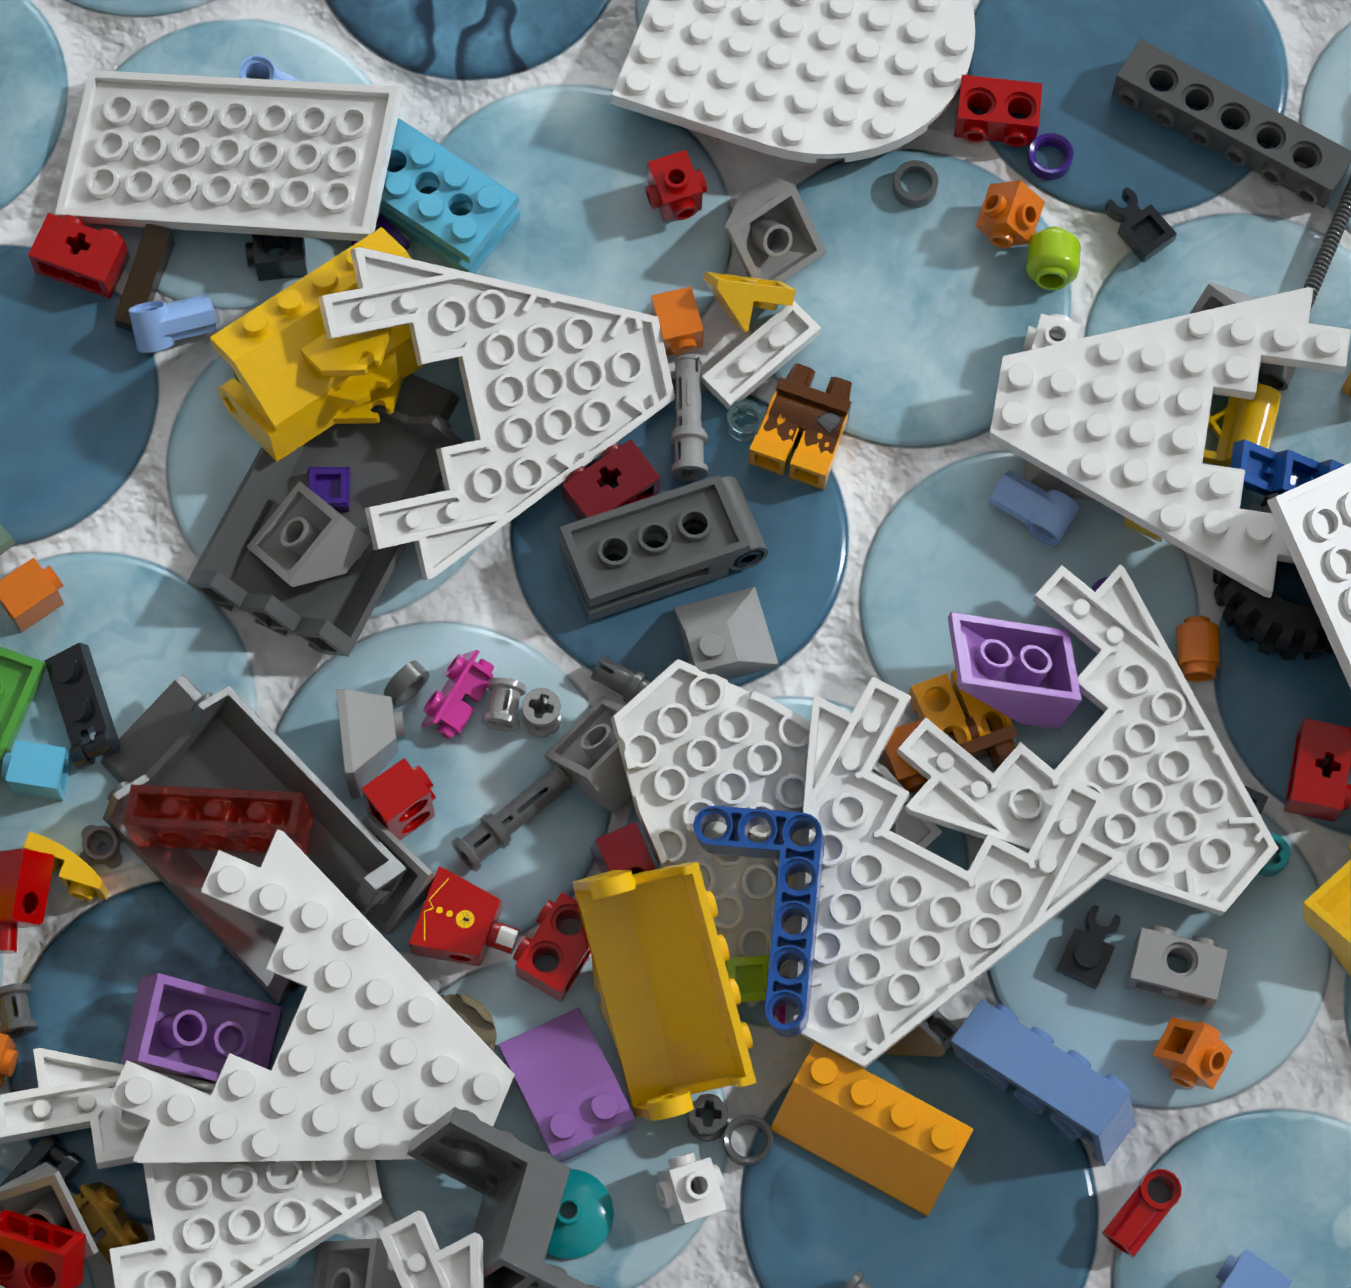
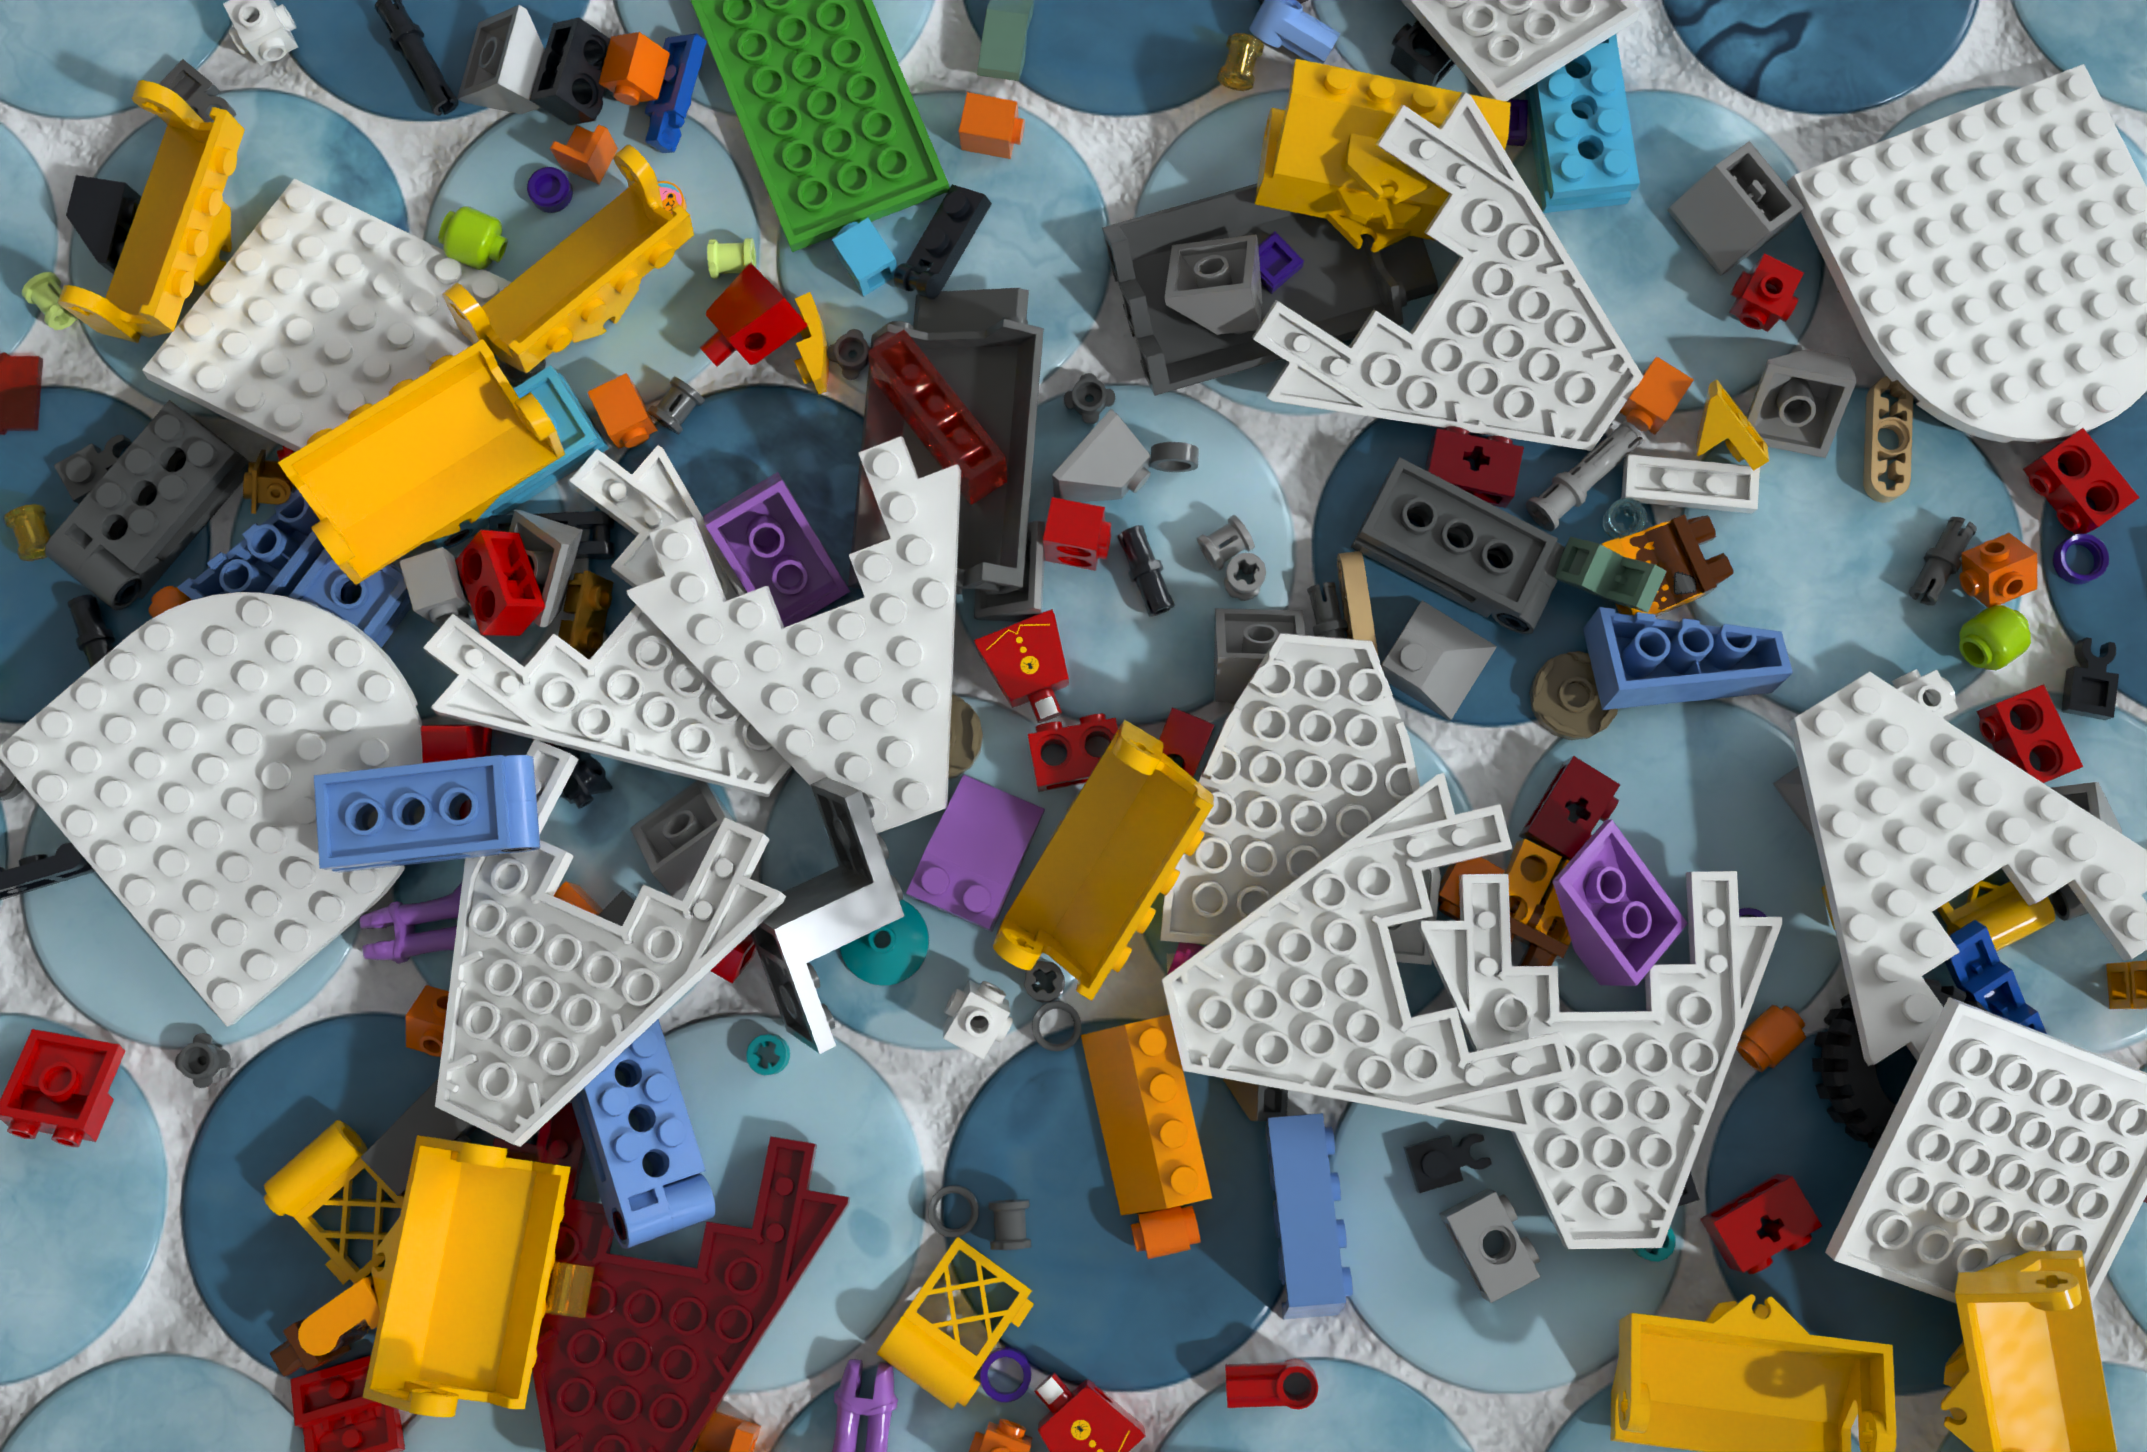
camera: 55 degrees right, 10 degrees up
dark pink hinge [421,650,495,740] -> none
dark grey pin [451,765,572,872] -> none
blue beam [693,806,825,1037] -> none
lime plate [725,955,770,1002] -> none
dark grey piece [892,160,938,208] -> none
light blue piece [989,469,1080,546] -> none
orange brick [1152,1017,1233,1090] -> none
none -> dark grey plate [1064,373,1115,424]
none -> black pin [1117,525,1175,617]
none -> orange brick [1130,1206,1201,1259]
none -> clear yellow bush [1217,33,1264,91]
none -> tan beam [1337,551,1379,658]
none -> dark red brick [1519,756,1620,862]
none -> dark tan tile [1529,651,1618,740]
none -> sand green slope [1555,537,1666,613]
none -> medium blue wedge [1583,607,1793,710]
none -> light grey slope [1667,141,1804,276]
none -> tan beam [1863,376,1913,503]
none -> dark grey pin [1908,517,1977,606]
none -> red brick [1976,684,2083,783]

